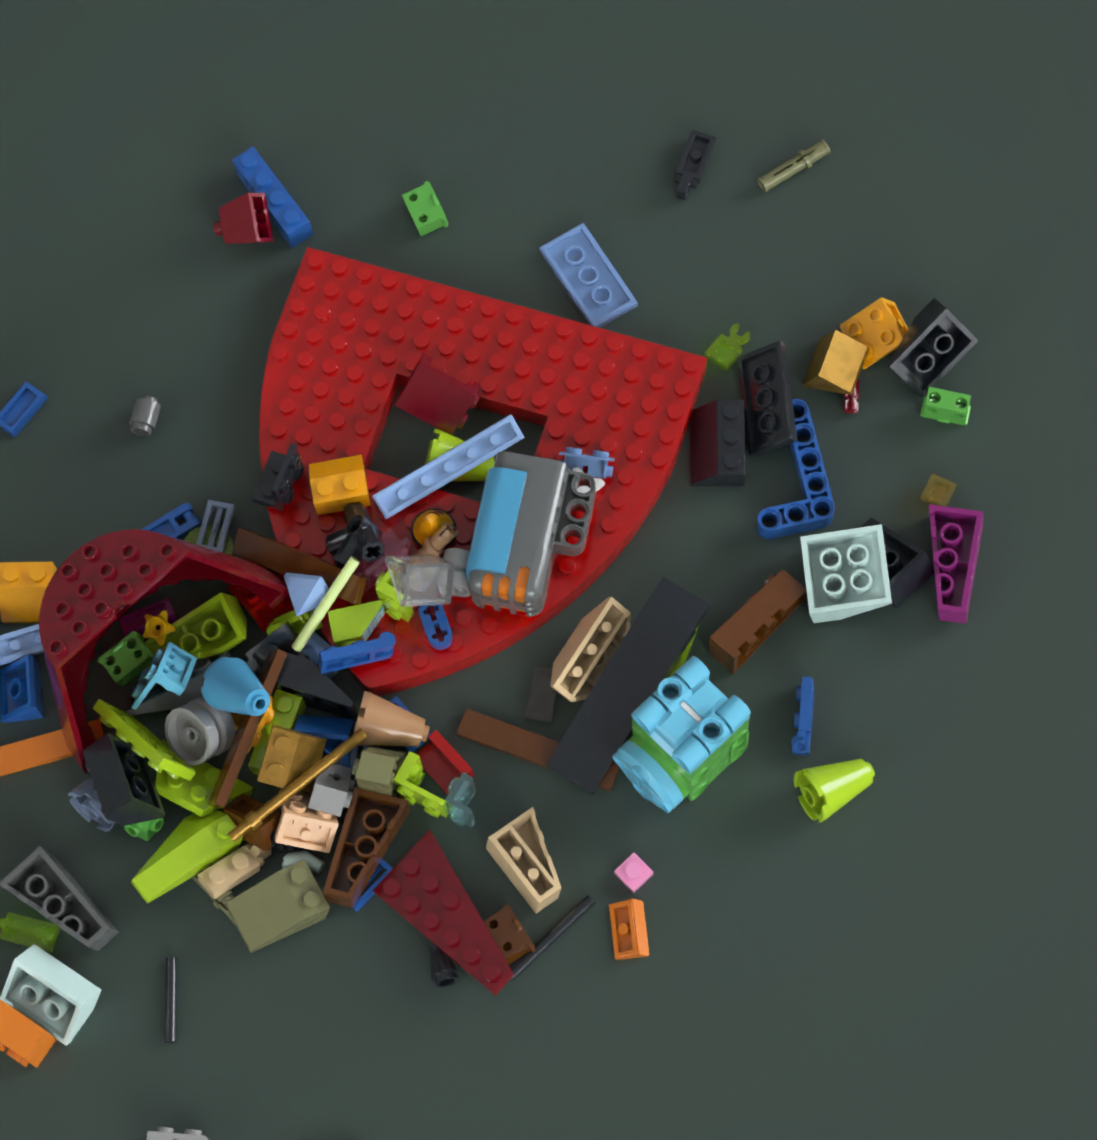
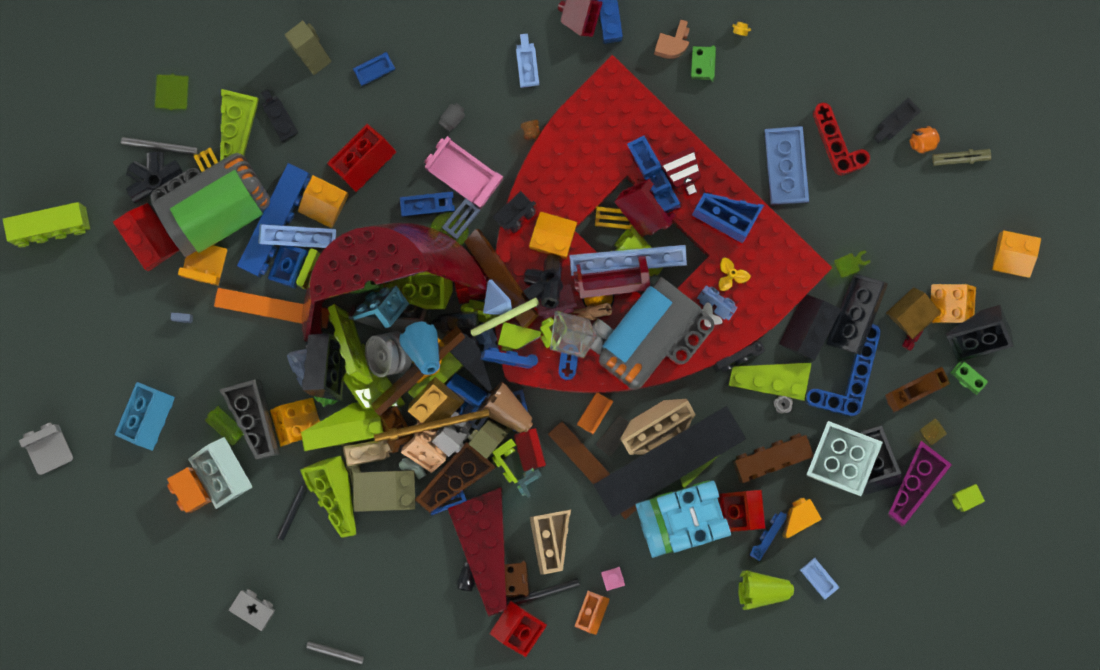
camera: 20 degrees right, 15 degrees up
none -> light orange bracket [270,398,320,447]
none -> lime tile [296,248,320,290]
none -> lime wedge [300,456,356,537]
none -> red slope [327,124,396,192]
none -> bright pink panel [424,136,503,210]
none -> red slope [489,601,547,657]
none -> light blue hinge [516,34,539,88]
none -> clear orange wheel [520,120,542,140]
none -> dark red panel [573,256,650,298]
none -> orange panel [577,393,614,435]
none -> yellow tile [595,207,632,230]
none -> blue slope [627,136,681,214]
none -> nougat brick [654,20,690,59]
none -> torso [659,147,701,196]
none -> blue wedge [692,193,764,243]
none -> black hinge [713,341,766,373]
none -> red slope [718,490,765,532]
none -> yellow plant [719,257,751,291]
none -> lime wing [729,363,812,401]
none -> yellow plate [732,22,751,36]
none -> light grey plate [774,396,793,414]
none -> light orange slope [782,497,822,538]
none -> light blue tile [800,558,840,600]
none -> red beam [813,103,870,176]
none -> reddish brown arch [885,367,951,412]
none -> orange head [910,126,940,153]
none -> lime brick [952,484,985,512]
none -> light orange slope [992,230,1041,278]

